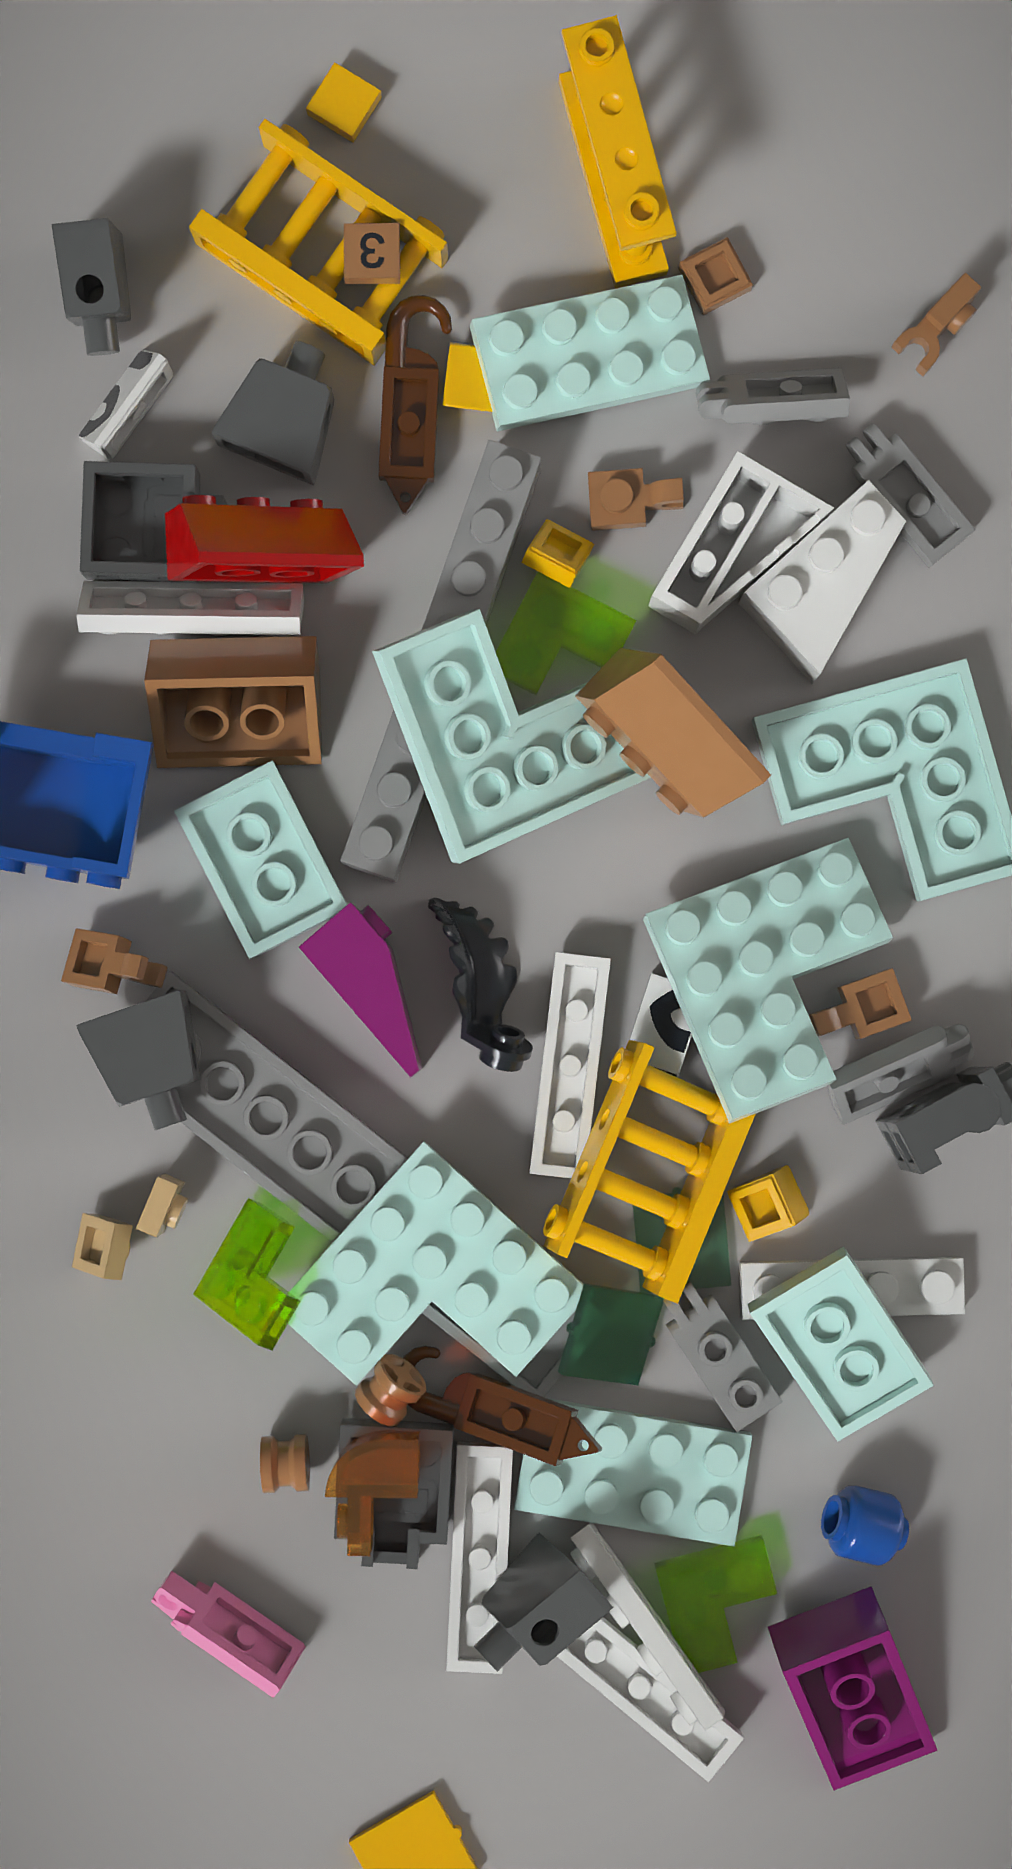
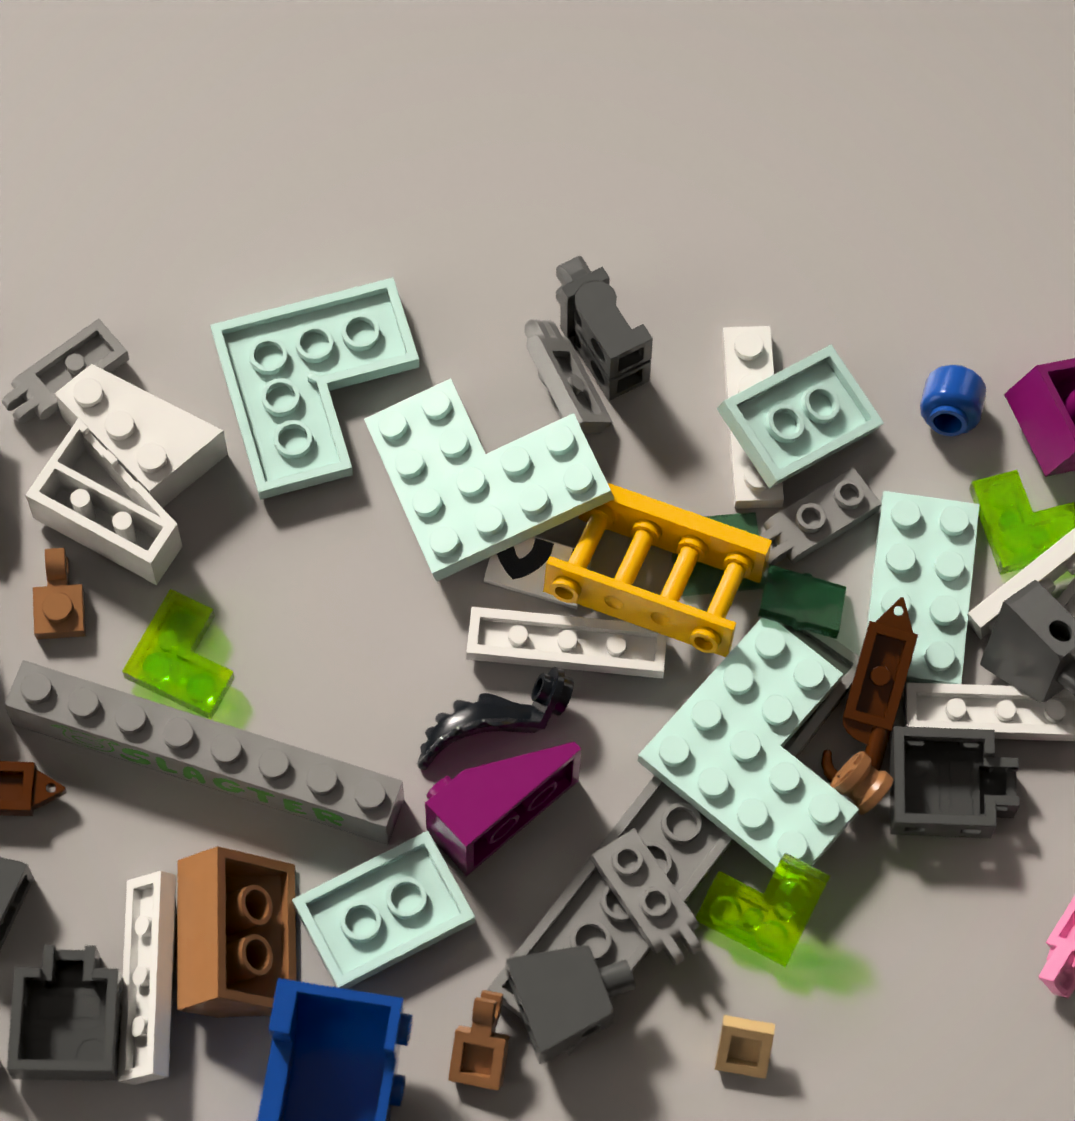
camera: 90 degrees left, 20 degrees down
tan plate [136,1174,188,1237] -> none
red slope [165,495,364,584] -> none
medium nougat wheel [260,1434,310,1493] -> none
clear orange brick [325,1430,420,1556] -> none
light aqua plate [372,609,651,864] -> none
yellow tile [521,519,595,588] -> none
medium nougat slope [575,648,771,818] -> none
yellow slope [727,1165,809,1242] -> none
medium nougat plate [809,968,912,1039] -> none
none -> light grey hinge [591,828,702,966]

